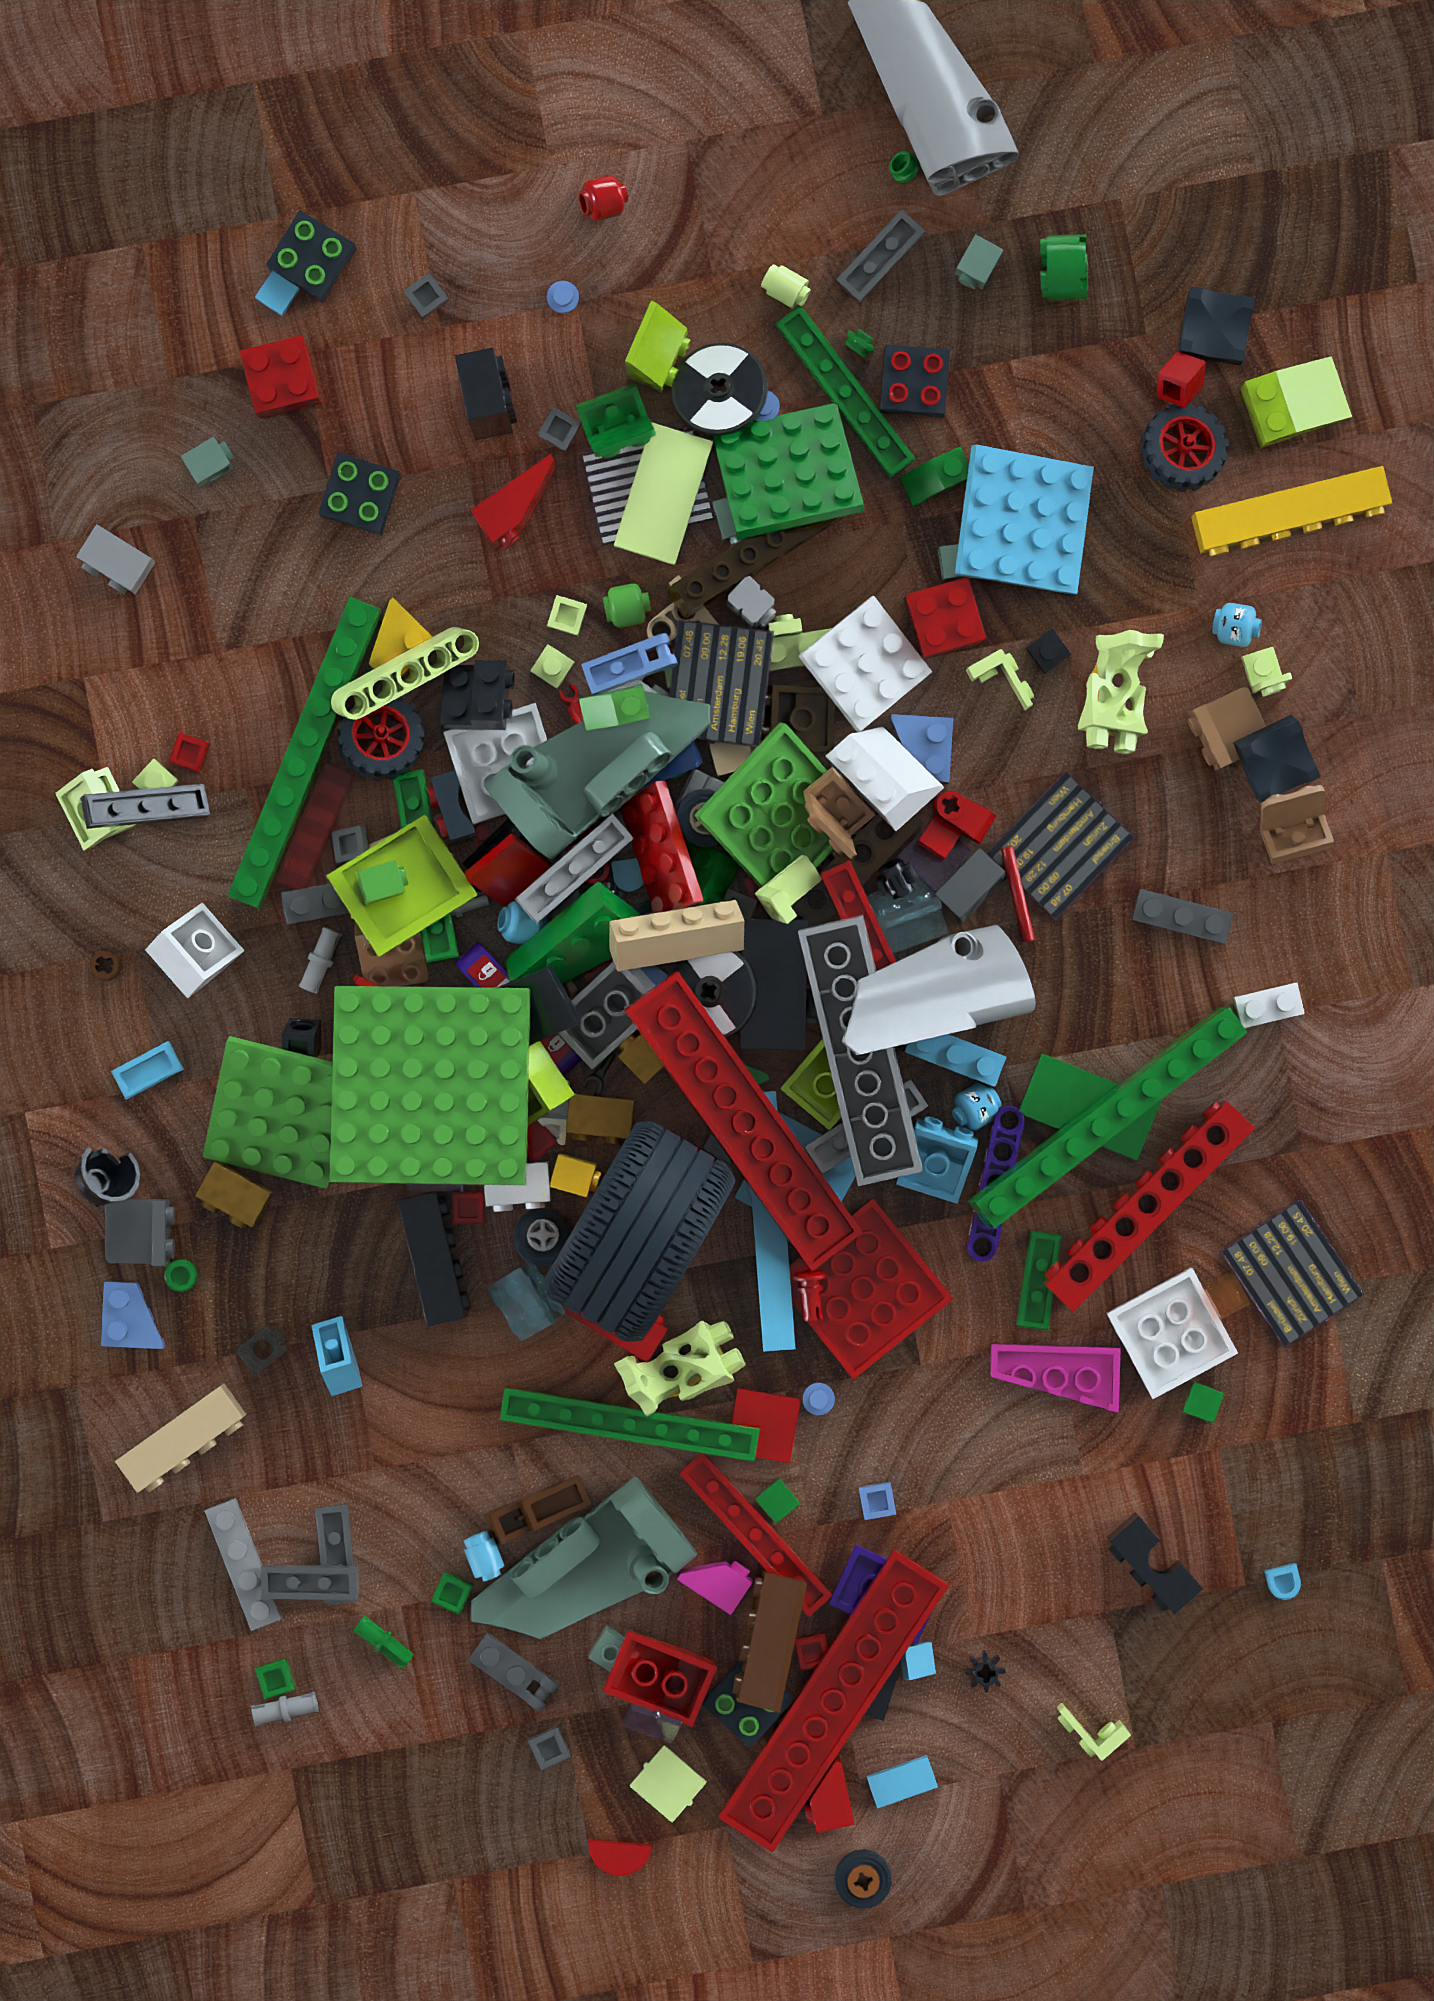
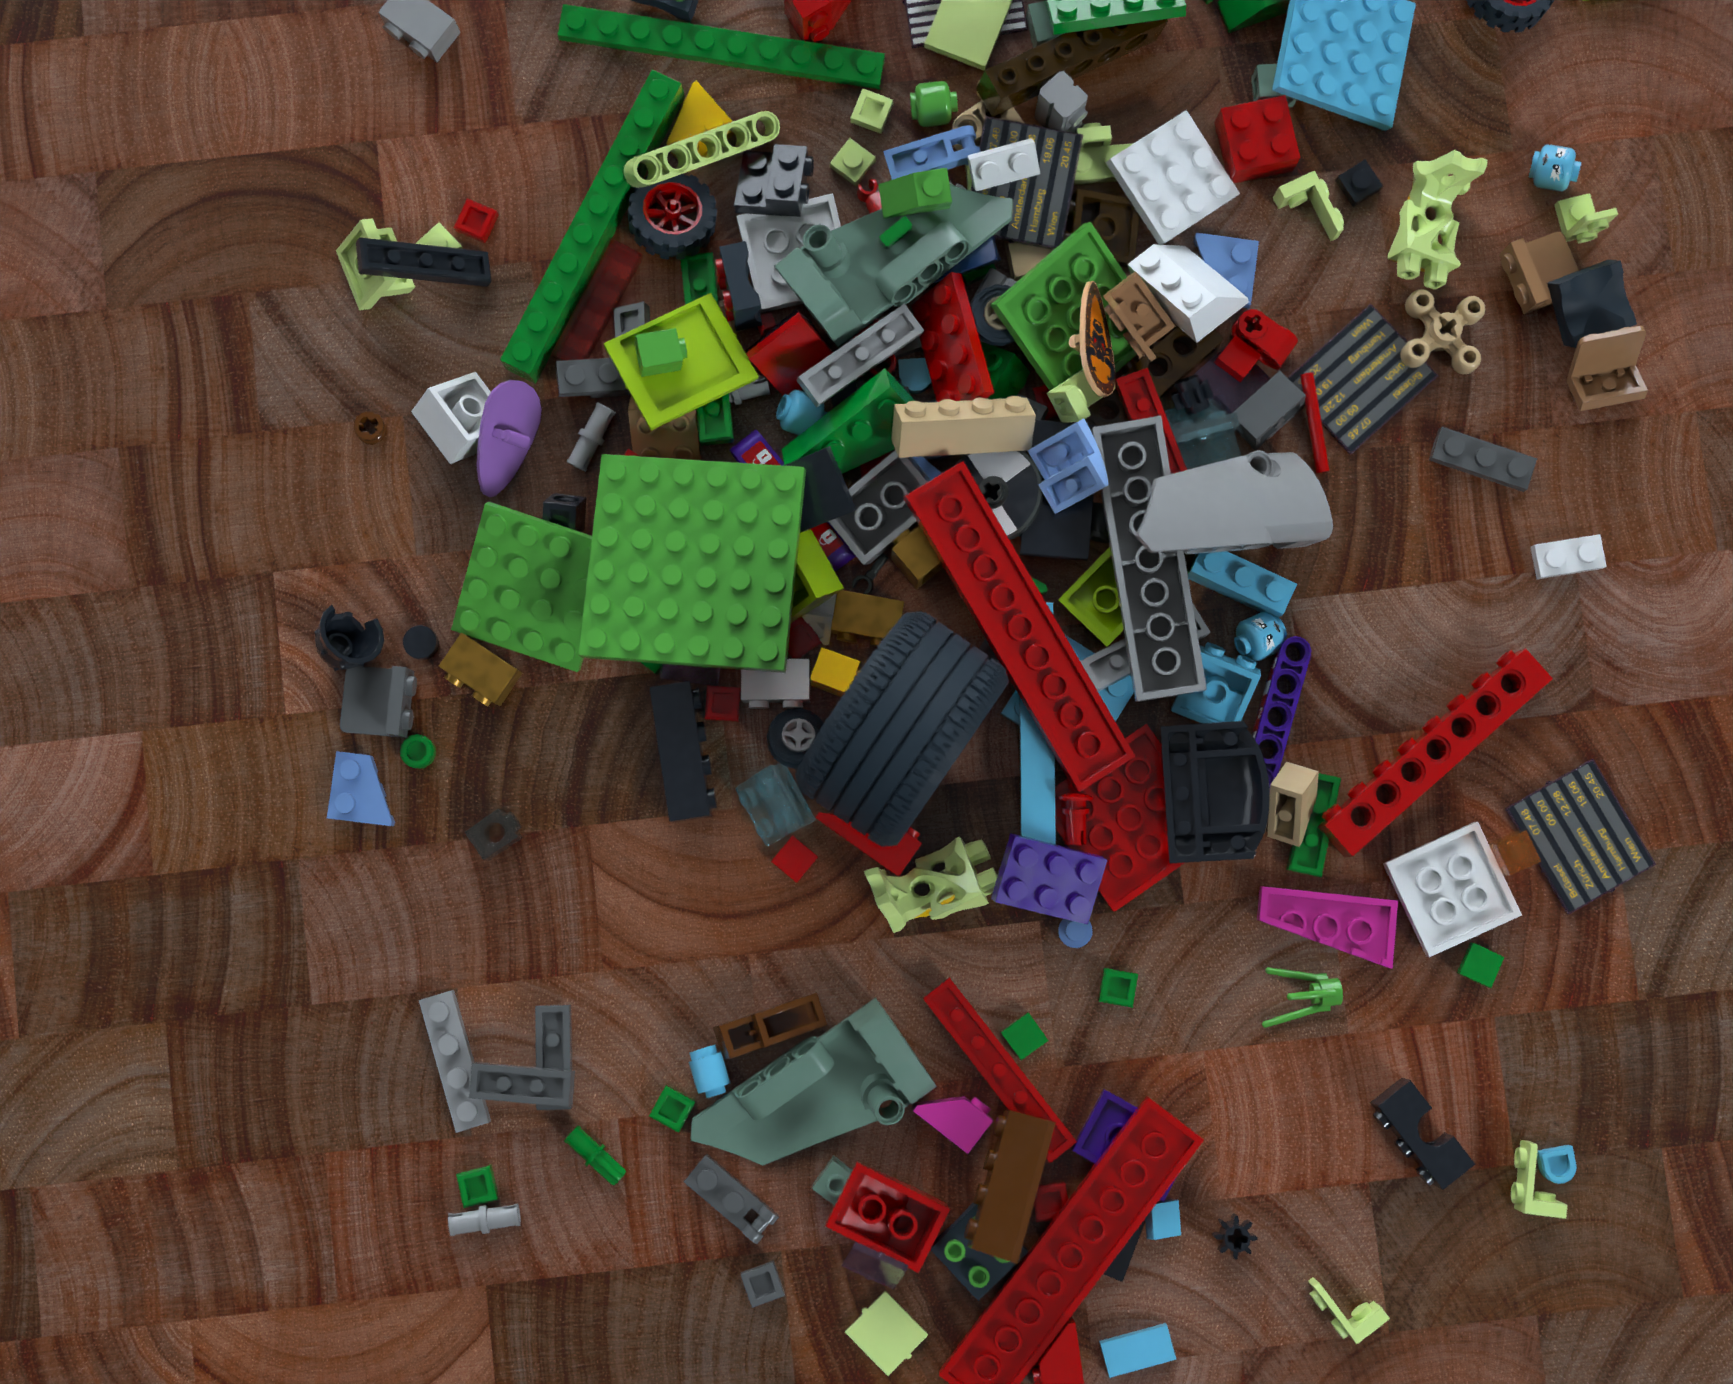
camera: 10 degrees right, 5 degrees down
medium azure tile [111,1041,184,1100] -> none
tan brick [115,1383,246,1493] -> none
medium azure slope [311,1316,362,1396] -> none
green plate [500,1387,760,1461] -> none
red tile [731,1388,801,1463] -> none
medium blue plate [858,1481,896,1520] -> none
green brick [968,1007,1248,1229] -> none
green tile [1019,1053,1161,1161] -> none
yellow brick [1191,466,1392,557] -> none
none -> black tile [403,625,439,660]
none -> medium lavender shield [477,380,542,497]
none -> green plate [557,4,885,90]
none -> red tile [771,835,818,883]
none -> green tile [878,216,912,250]
none -> white plate [967,138,1040,191]
none -> dark purple plate [991,833,1108,925]
none -> light blue slope [1028,418,1109,514]
none -> shield [1068,281,1115,397]
none -> green tile [1098,968,1138,1008]
none -> black slope [1161,721,1270,863]
none -> bright green plant [1262,967,1343,1028]
none -> tan slope [1267,762,1319,847]
none -> tan gear [1400,289,1485,375]
none -> yellowish green bracket [1511,1140,1567,1219]

